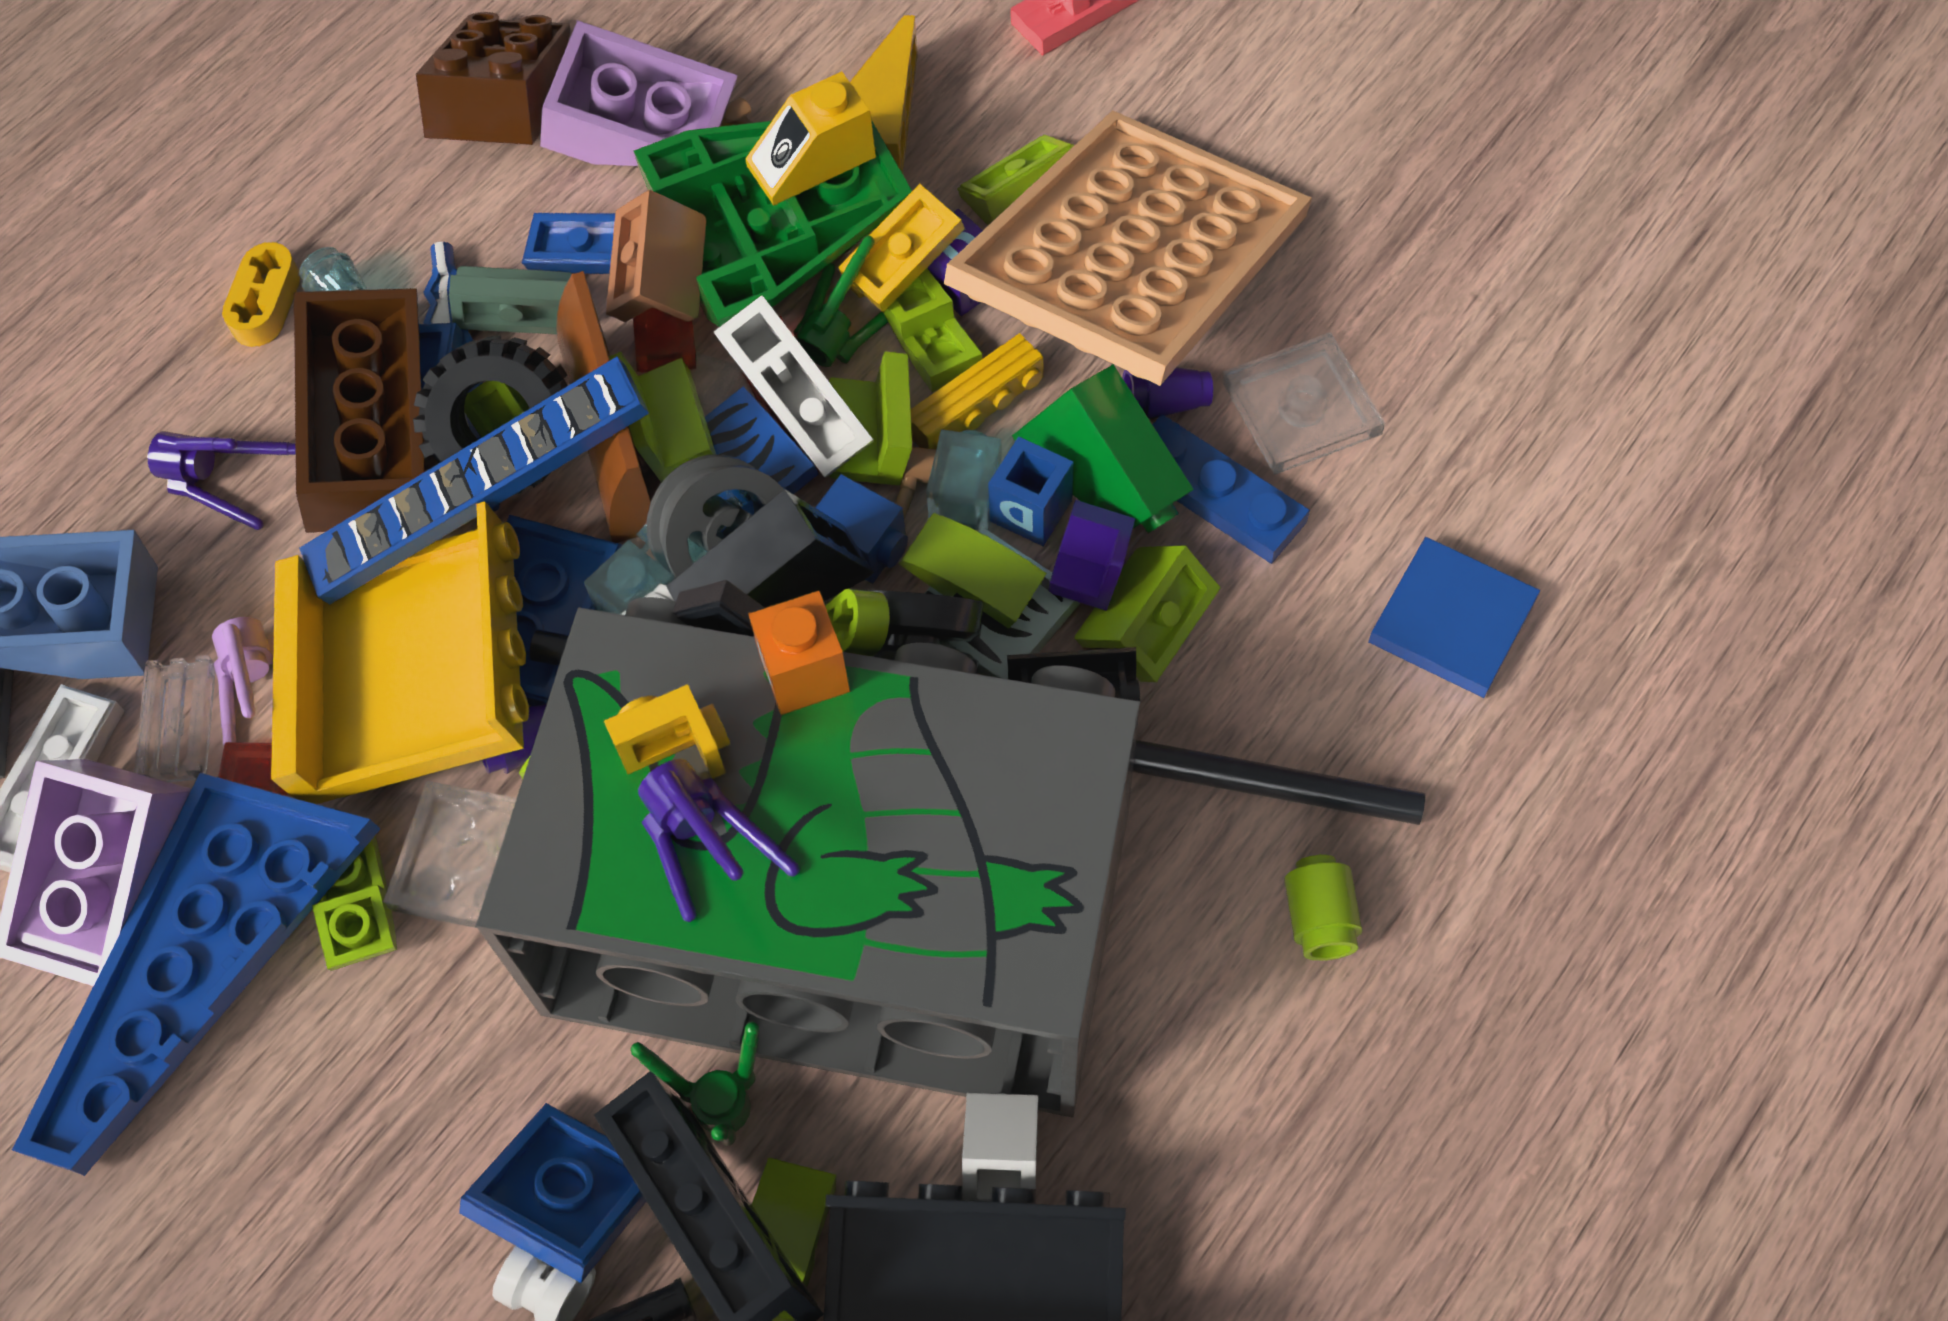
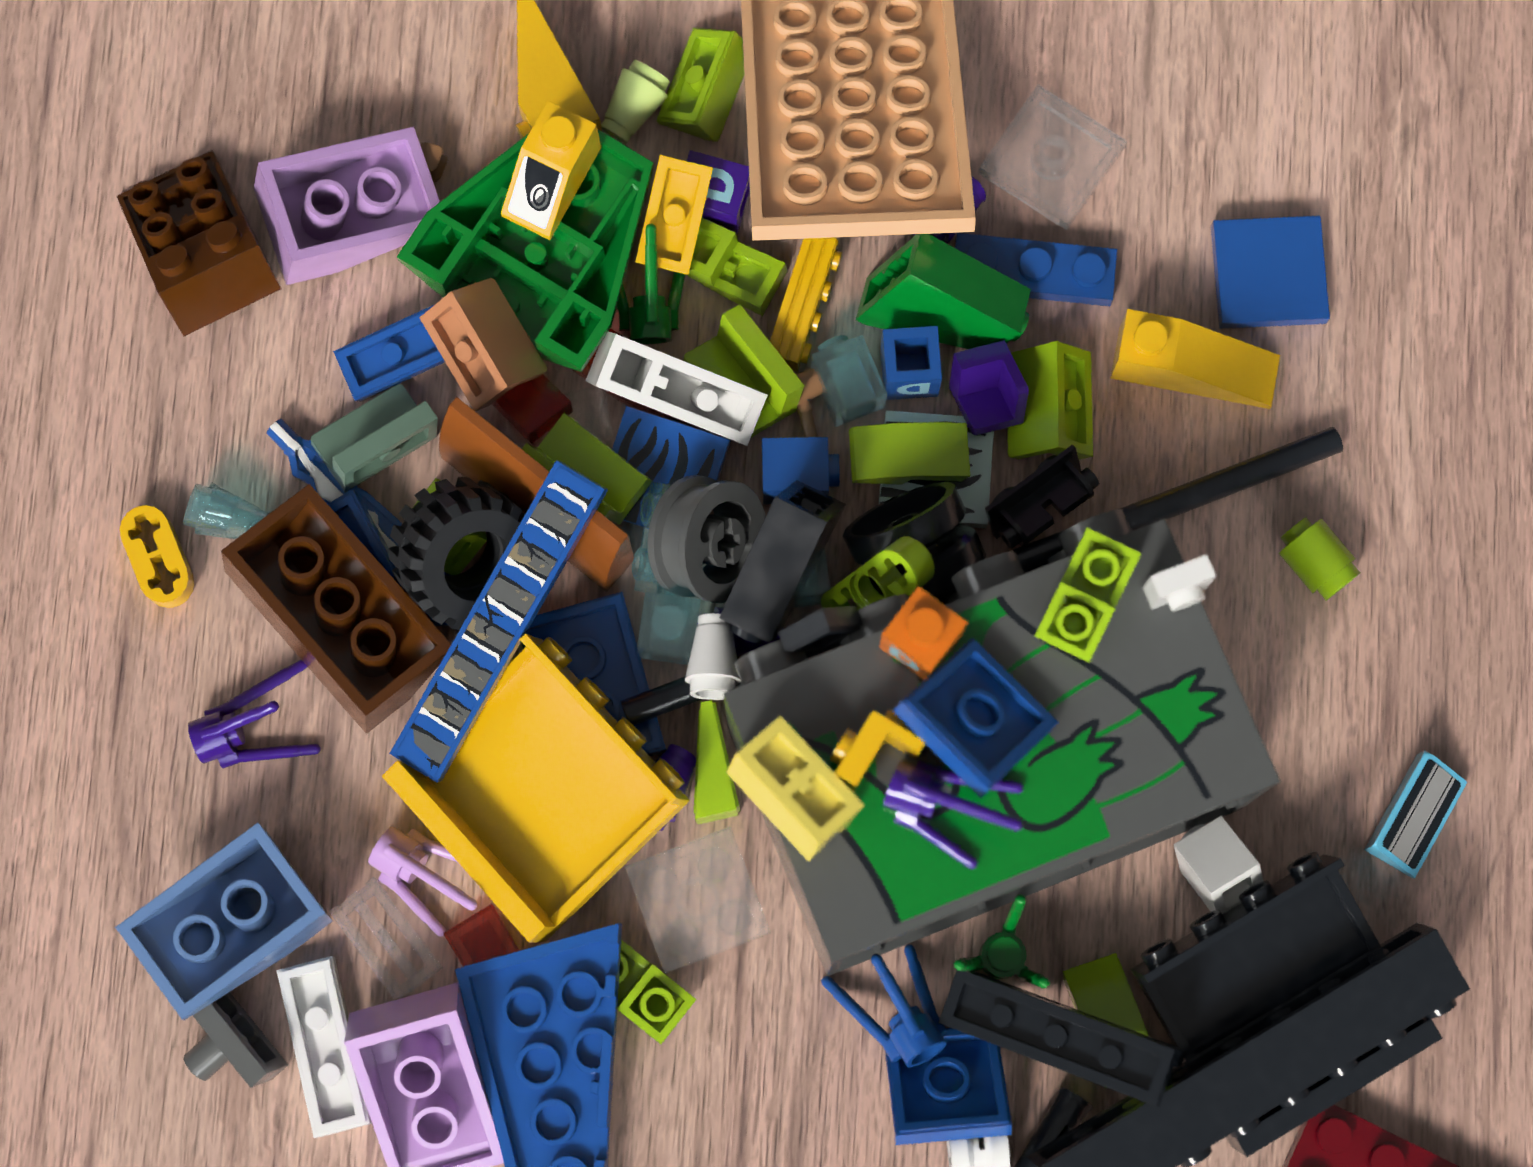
camera: 35 degrees left, 15 degrees up
none -> yellowish green cone [601,60,670,143]
none -> light yellow hinge [726,716,864,861]
none -> blue plant [821,944,947,1068]
none -> blue tile [893,638,1059,798]
none -> lime slope [1035,528,1142,662]
none -> yellow slope [1110,309,1280,409]
none -> white plate [1143,554,1216,612]
none -> slope [1364,750,1468,879]

